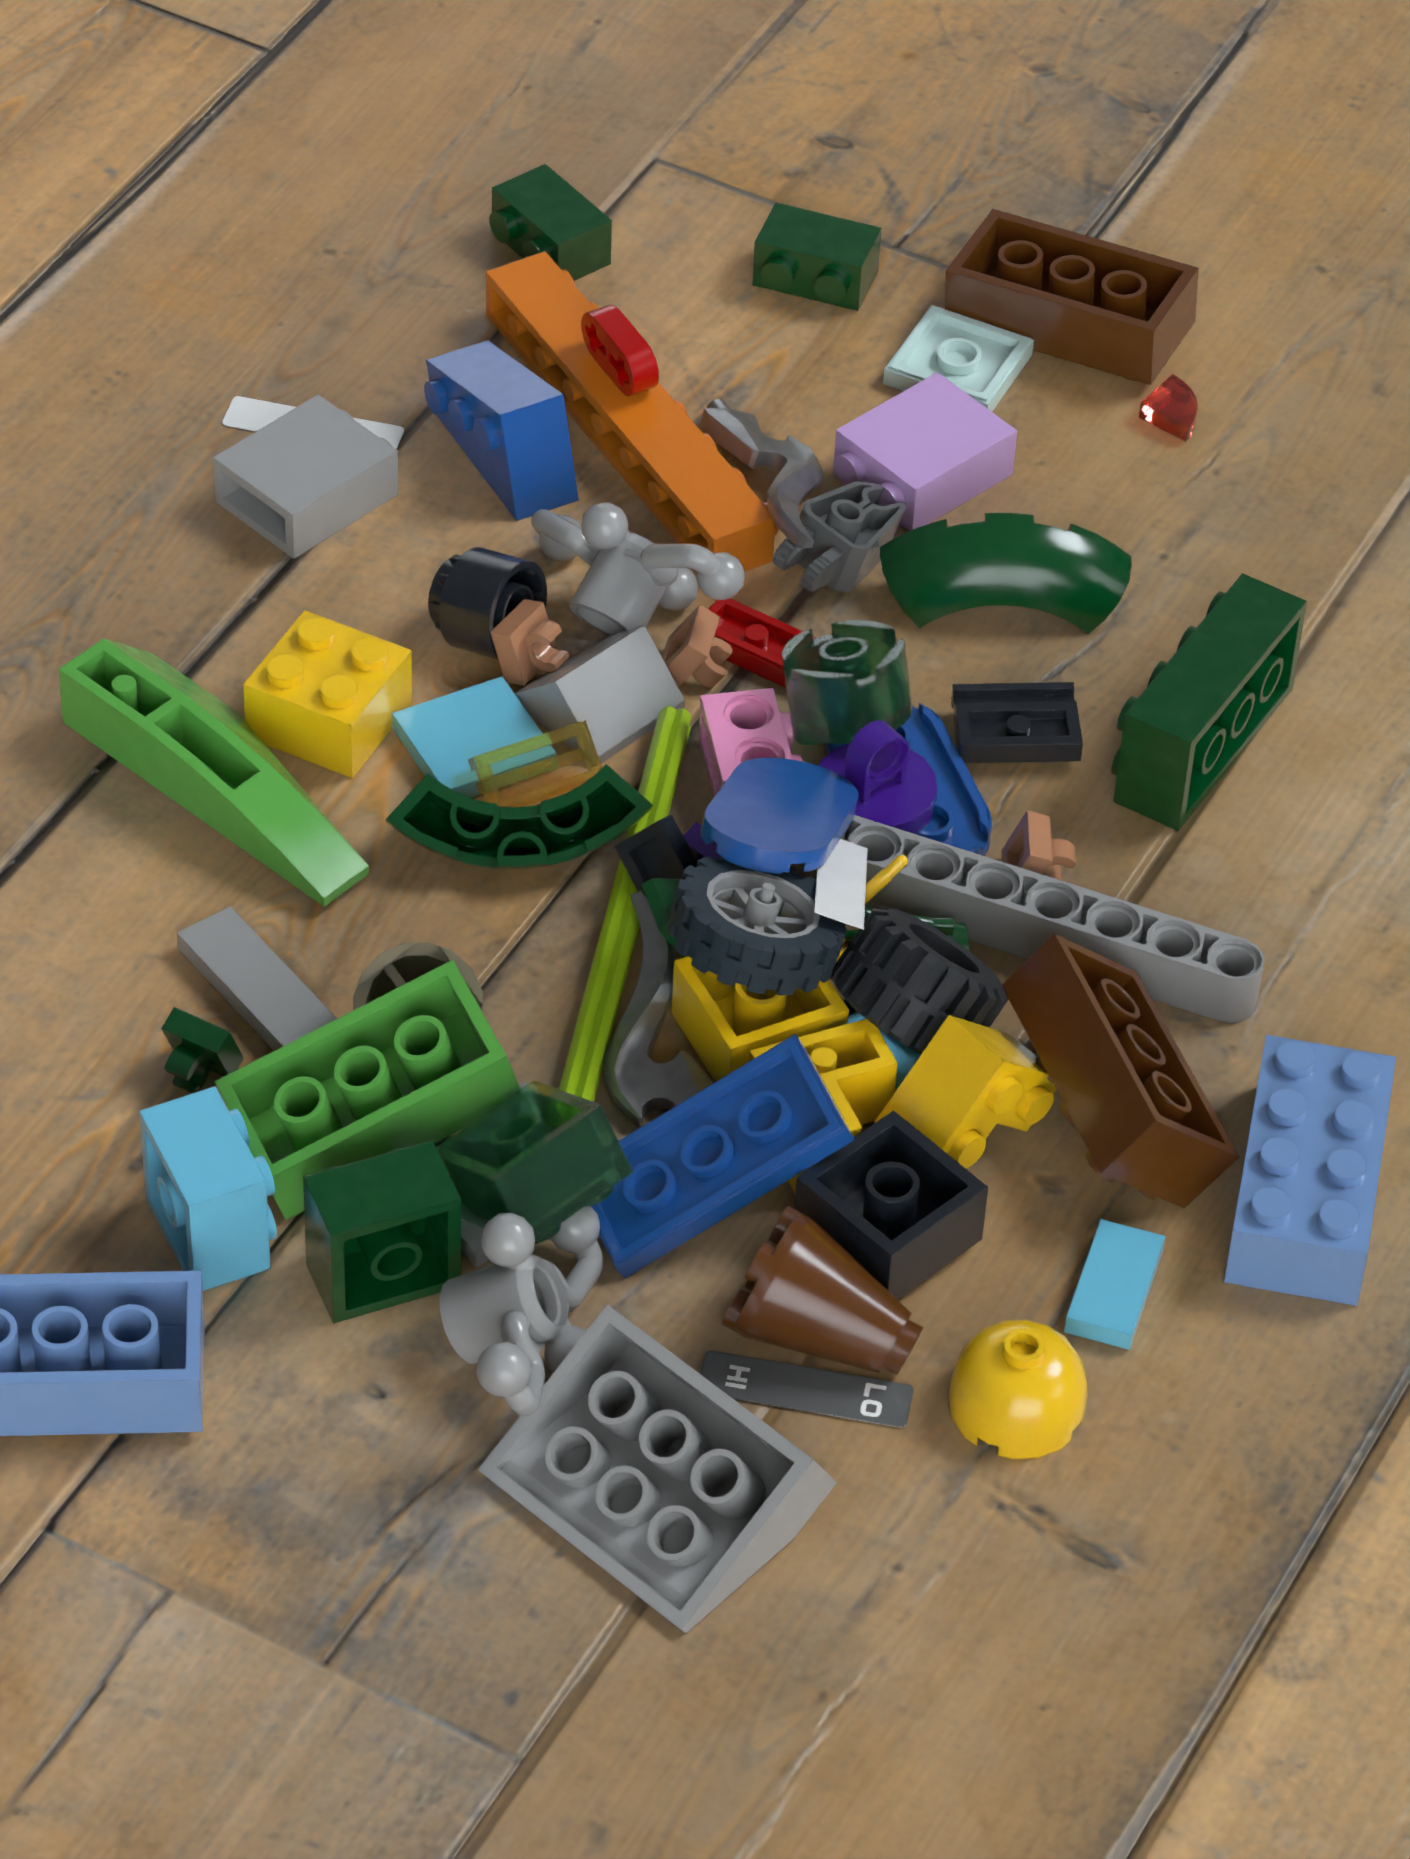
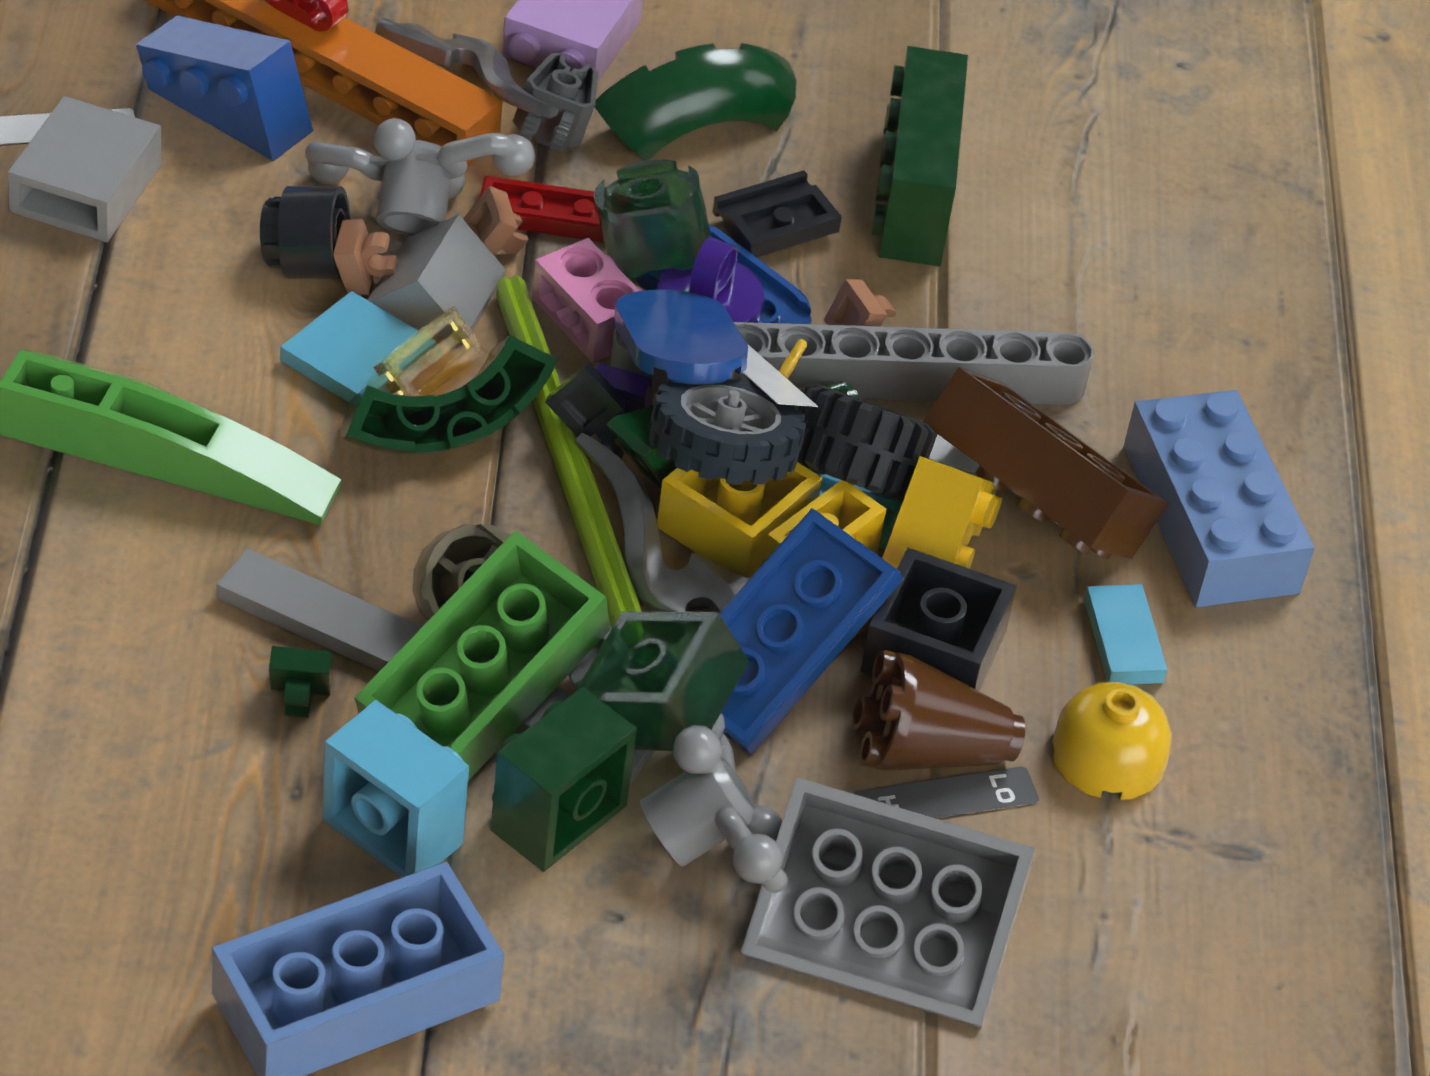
camera: 30 degrees left, 0 degrees up
yellow brick [243,610,412,779] -> none

